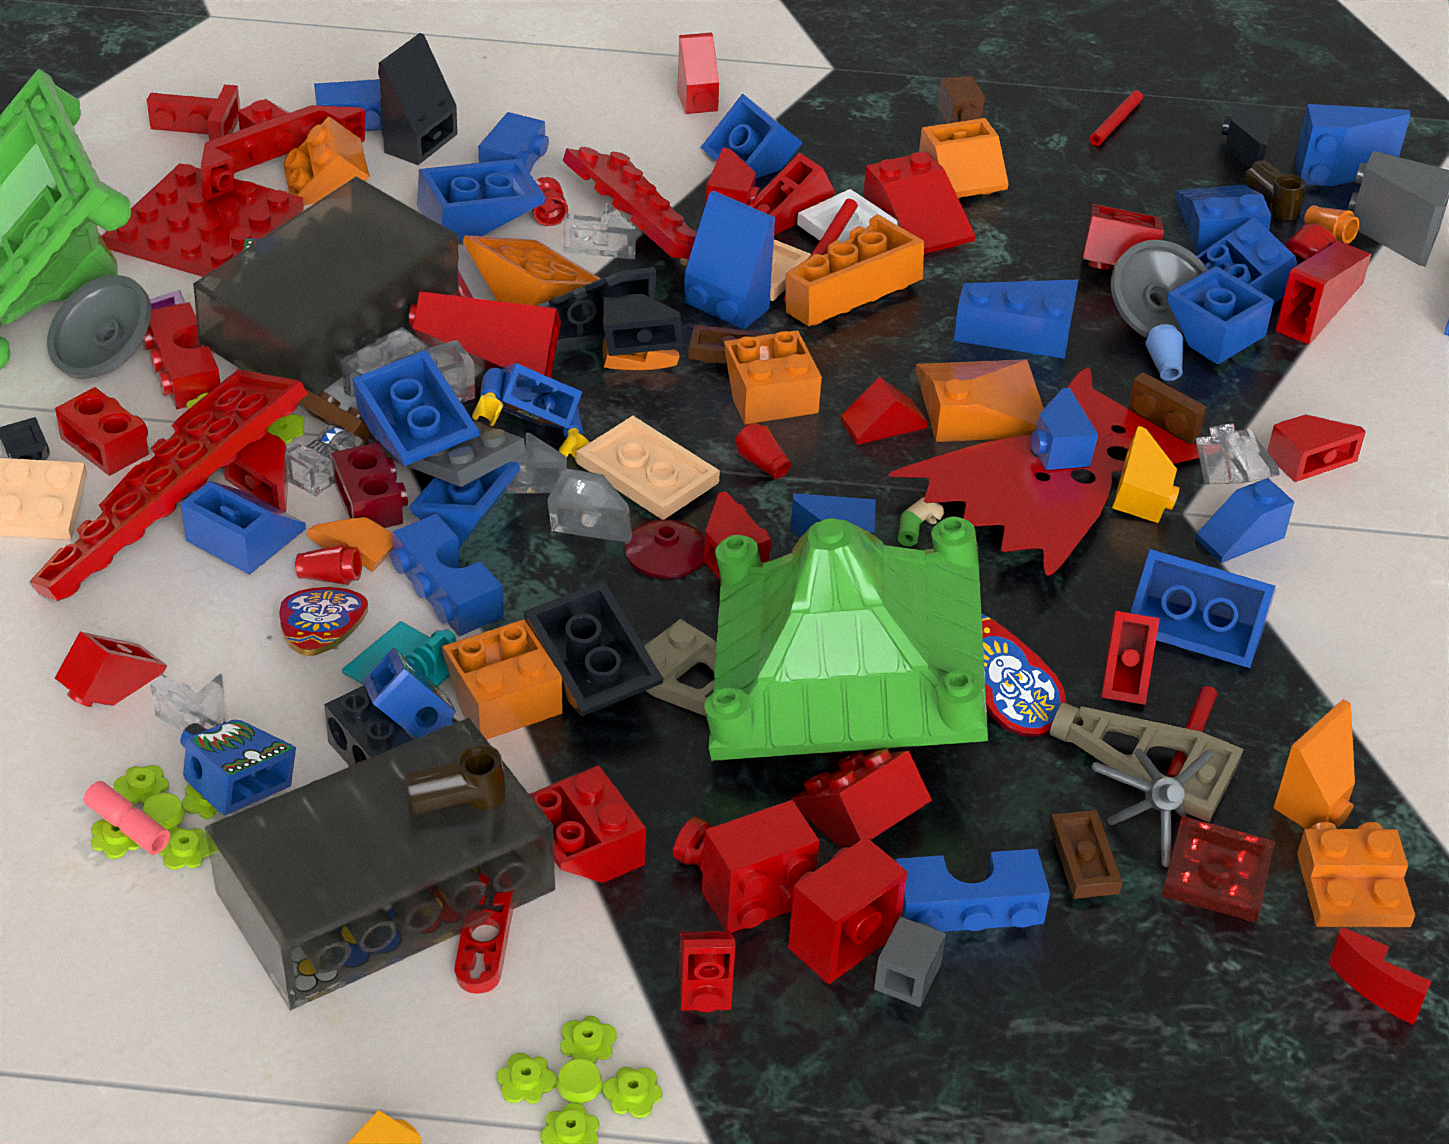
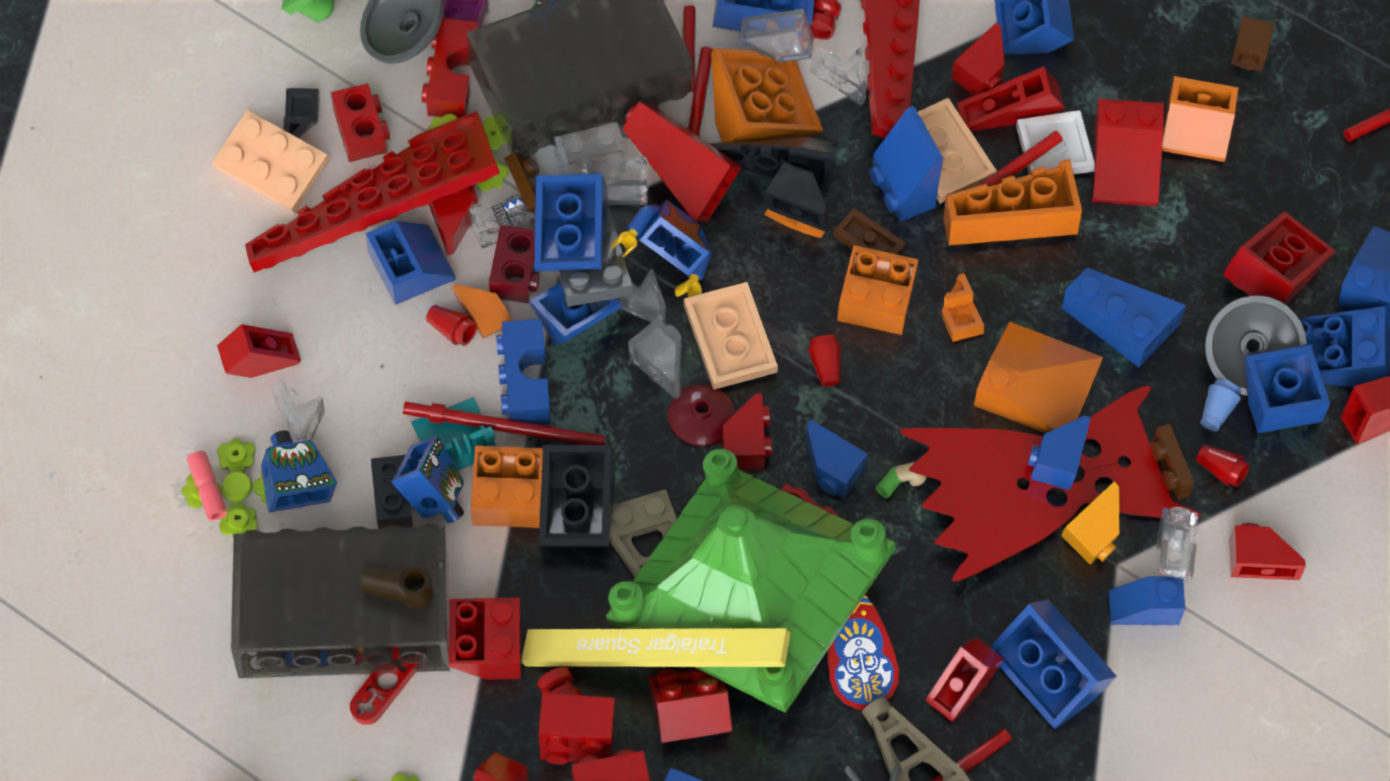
camera: 30 degrees right, 20 degrees up
shield [279,587,368,656] -> none
red slope [841,377,928,445] -> none
none -> red bar [402,401,606,445]
none -> light yellow tile [521,628,790,667]
none -> clear slope [739,9,814,63]
none -> orange slope [942,273,984,342]
none -> red cone [1196,444,1250,487]

